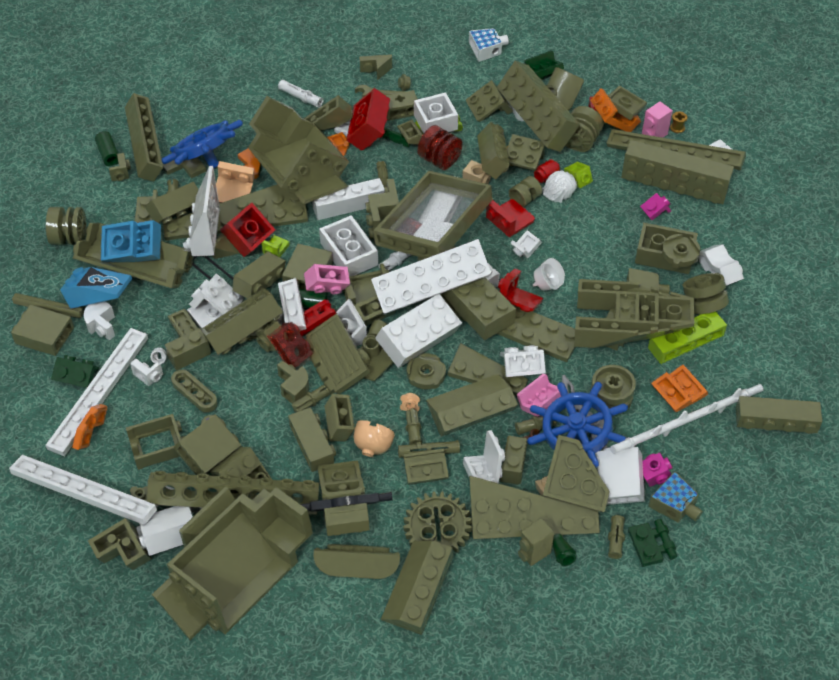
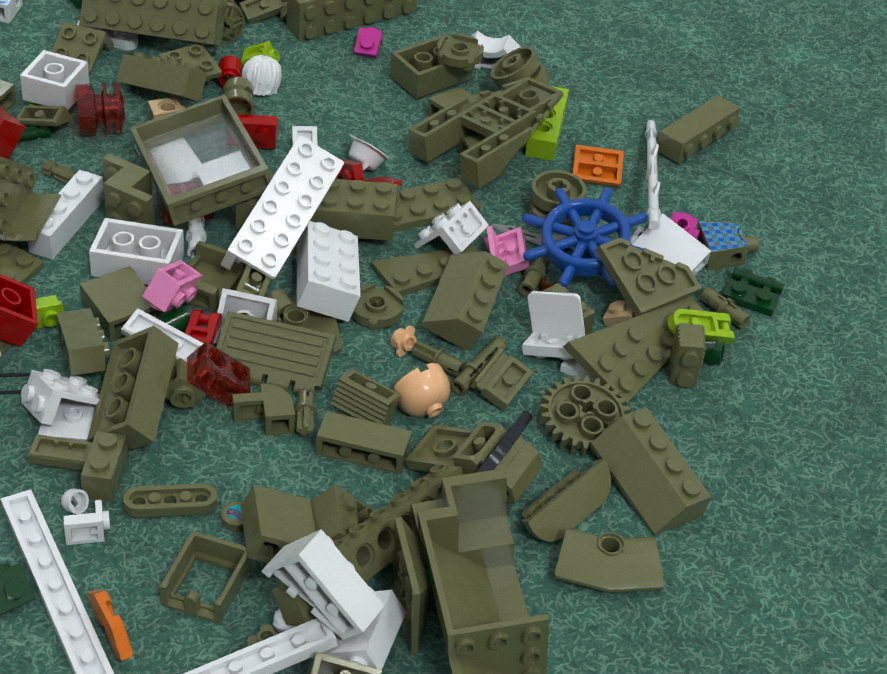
camera: 55 degrees left, 10 degrees down
none -> white wedge [261,529,384,640]
none -> olive panel [554,527,664,593]
none -> lime plate [668,309,735,344]

